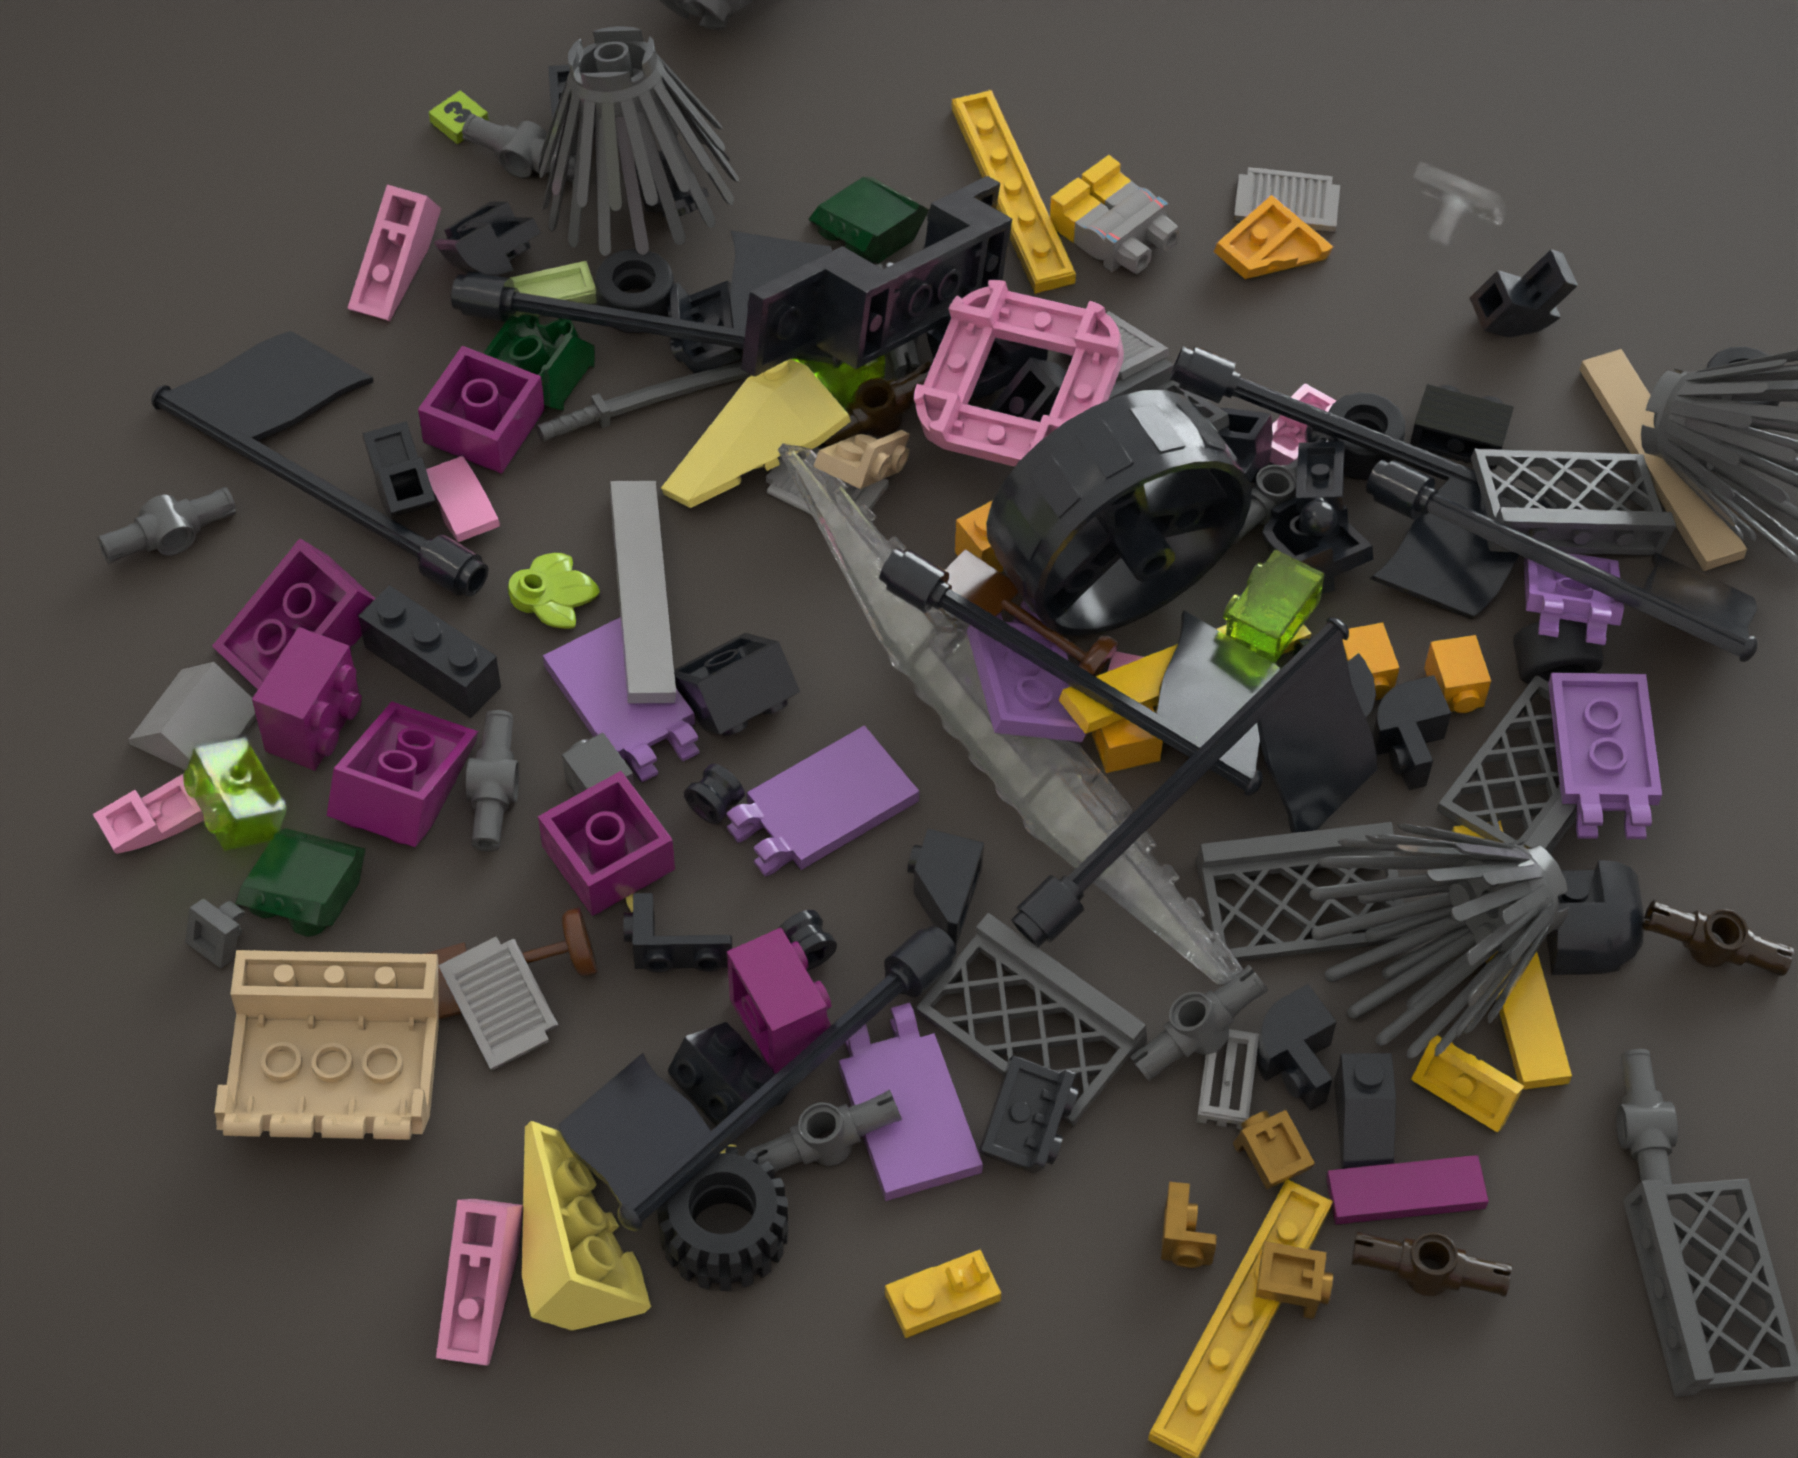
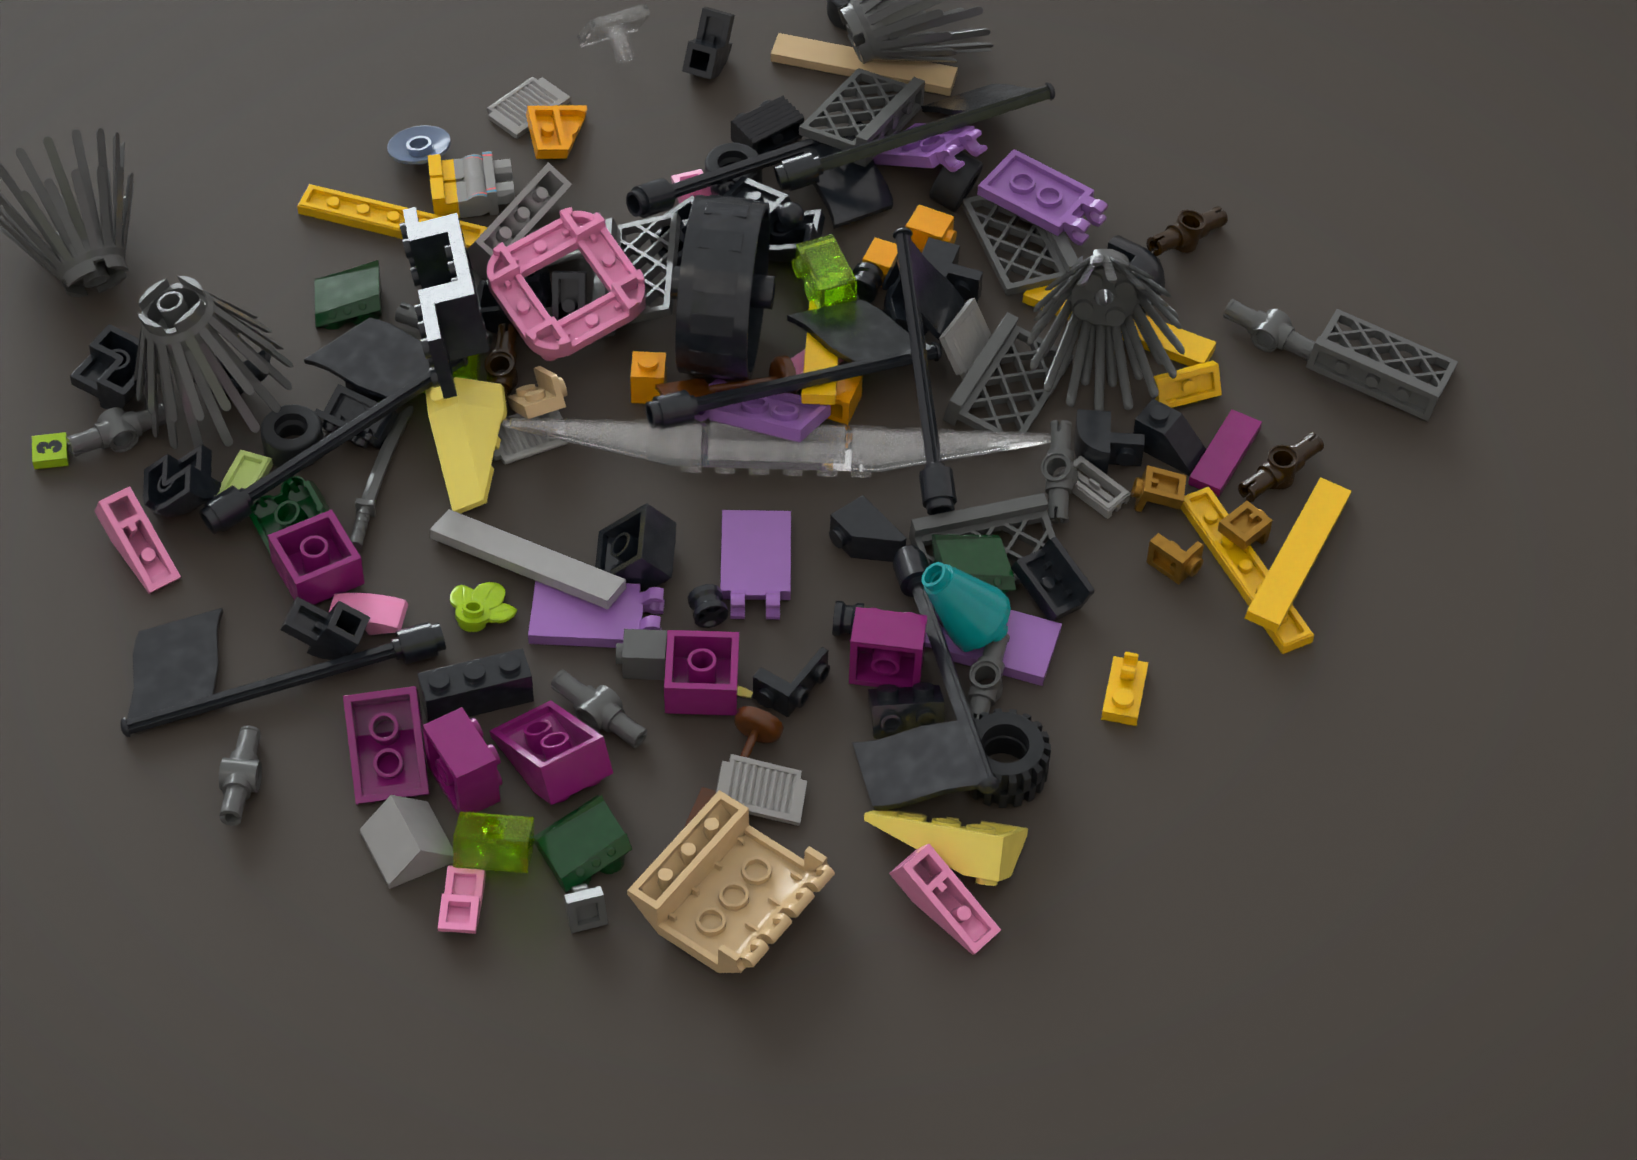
camera: 55 degrees left, 5 degrees down
none -> sand blue dish [387,125,451,164]
none -> light grey brick [467,162,572,279]
none -> teal cone [921,562,1011,652]
none -> dark green slope [932,534,1016,594]
none -> light grey window [939,298,991,379]
none -> yellow tile [1244,477,1352,633]

